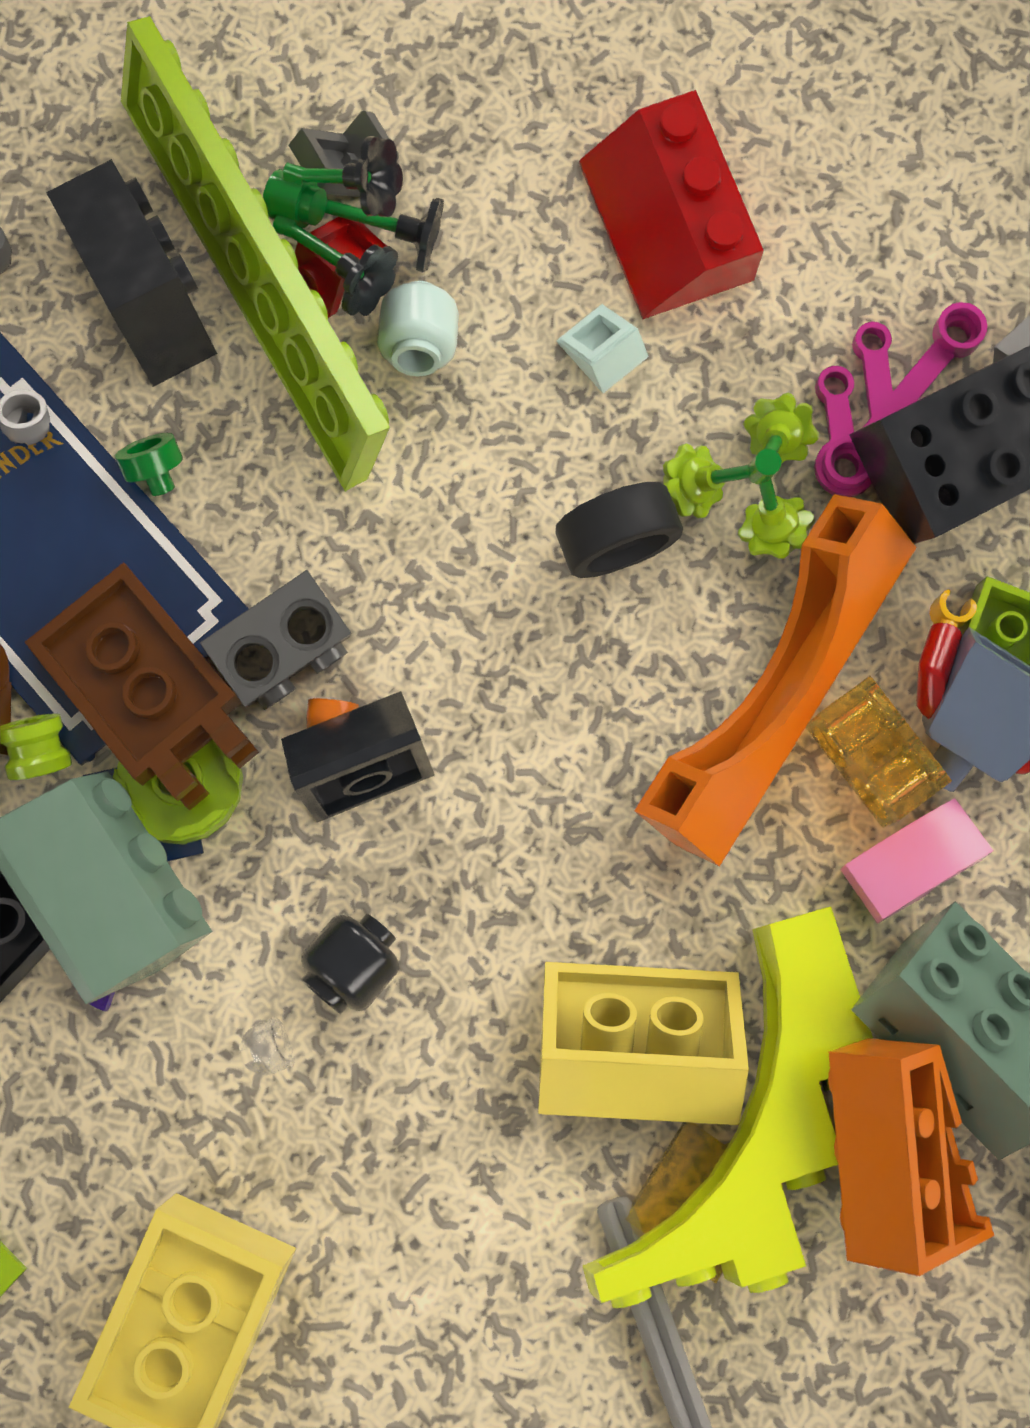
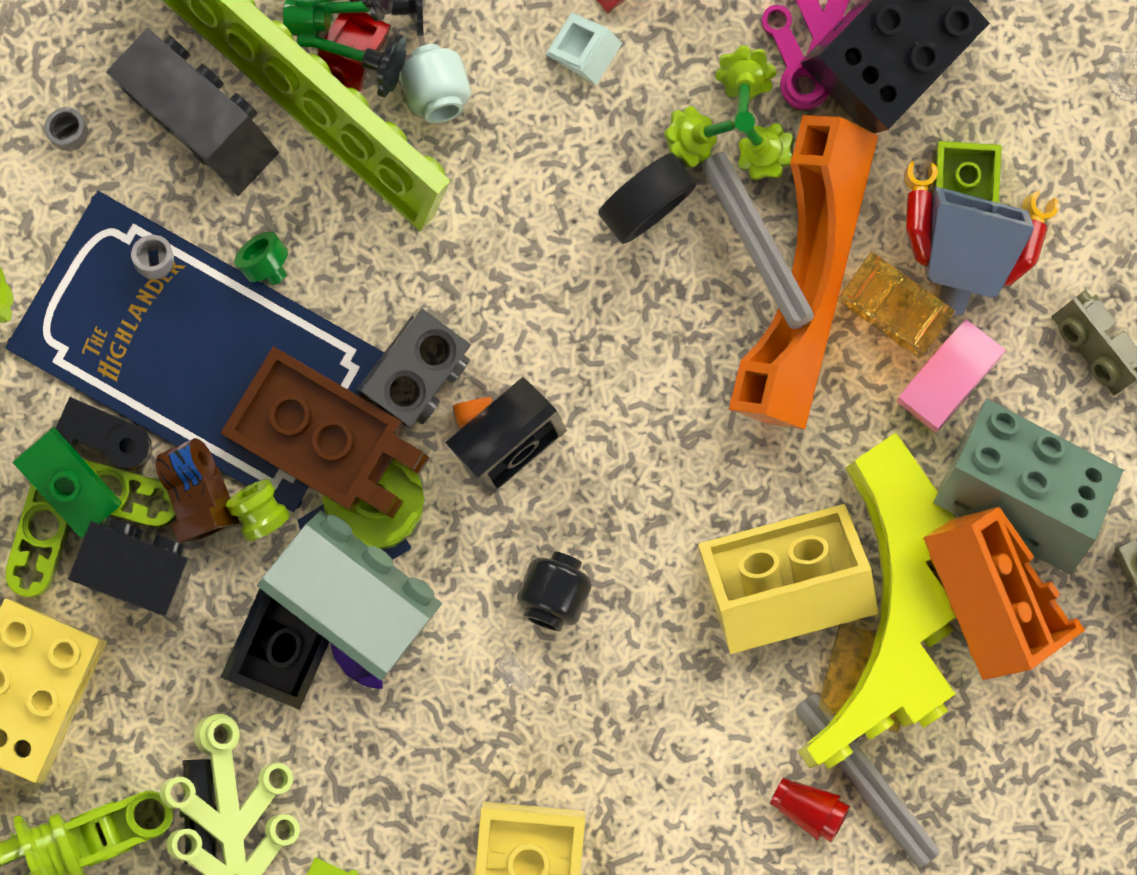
camera: 20 degrees left, 5 degrees up
none -> light grey axle [702,152,814,329]
none -> red cone [770,777,850,843]

